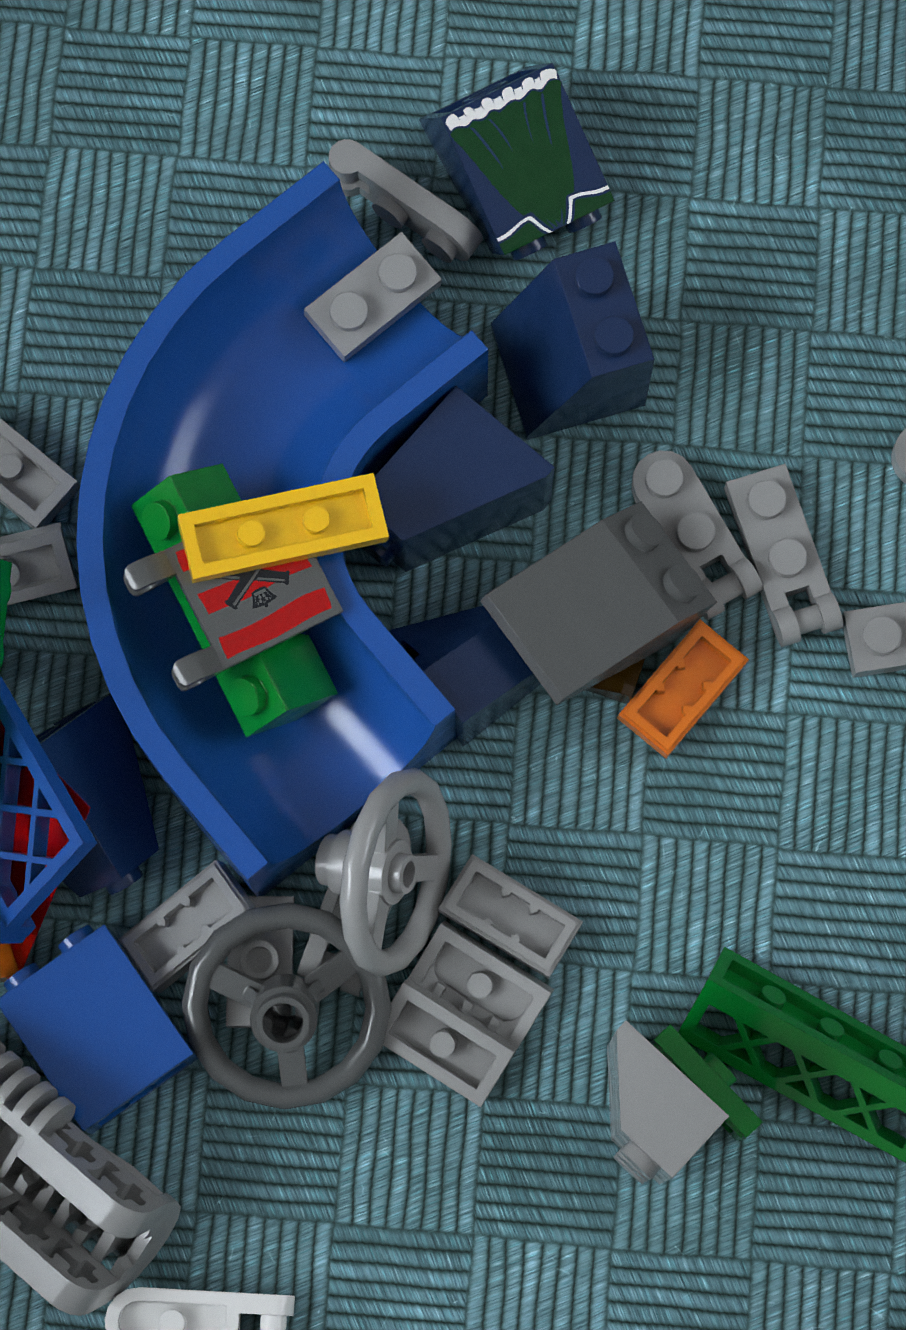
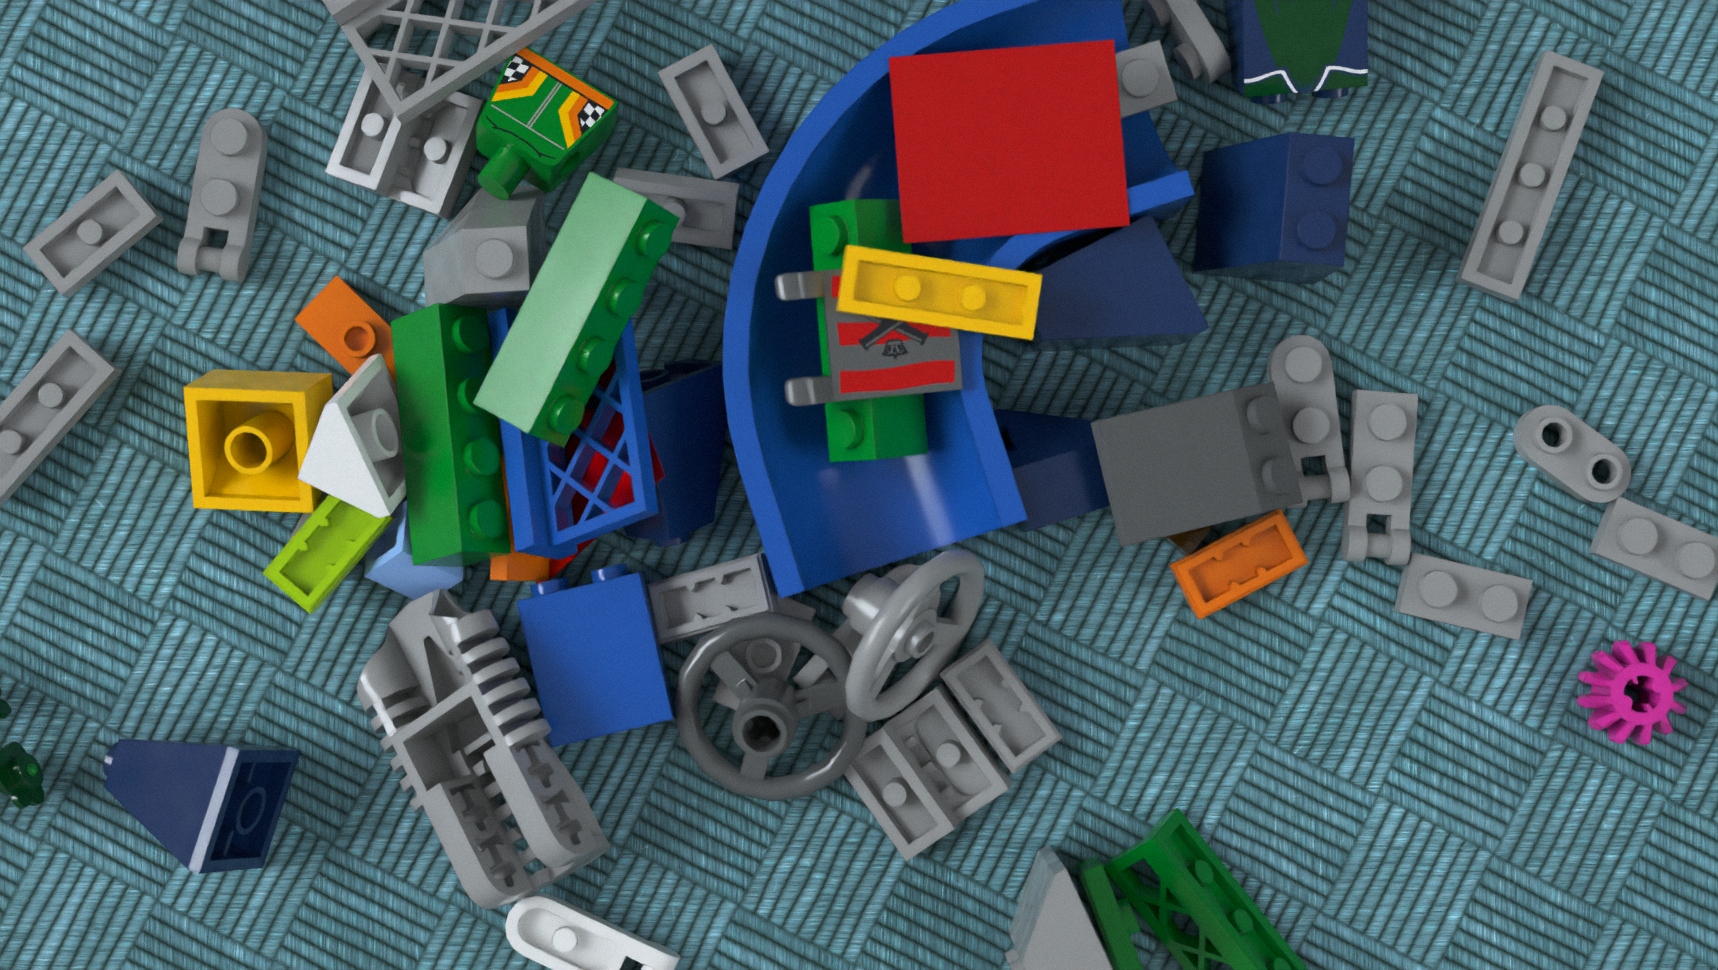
camera: 15 degrees right, 10 degrees up
none -> red sticker [888,40,1130,244]
none -> light grey plate [1455,50,1604,303]

